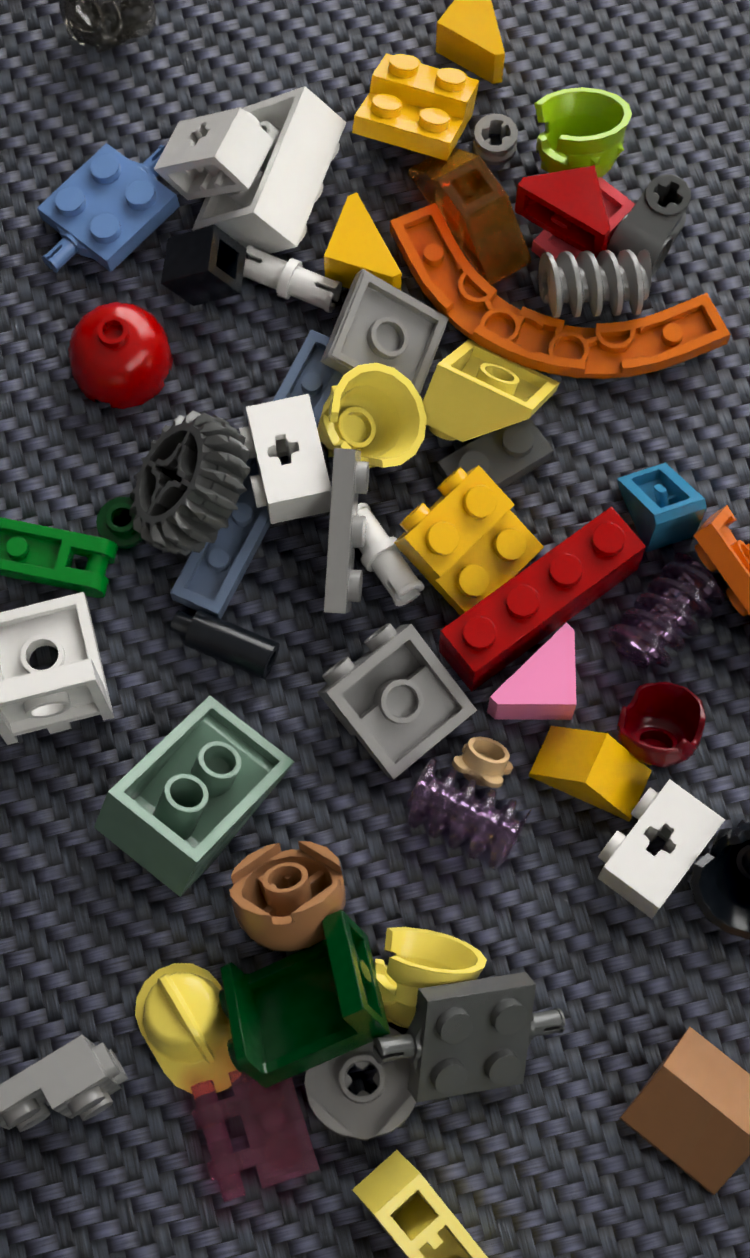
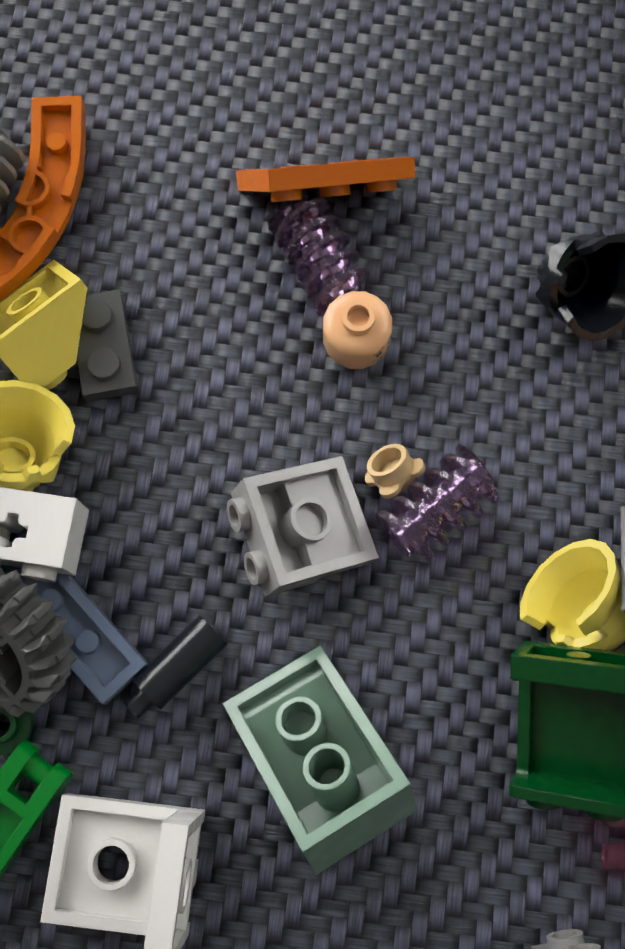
camera: 70 degrees left, 5 degrees up
light yellow piece [135,963,243,1095] -> none
medium nougat cylinder [229,841,345,951] -> none
light grey plate [324,448,369,614] -> none
white pin [357,503,425,606] -> none
yellow plate [394,465,544,616] -> none
red brick [439,506,646,692] -> none
bright pink slope [487,622,577,720] -> none
yellow slope [529,726,652,822] -> none
white brick [598,779,725,919] -> none
dark azure slope [617,462,707,552] -> none
dark red hair [617,682,706,768] -> none
none -> light nougat head [323,291,392,369]

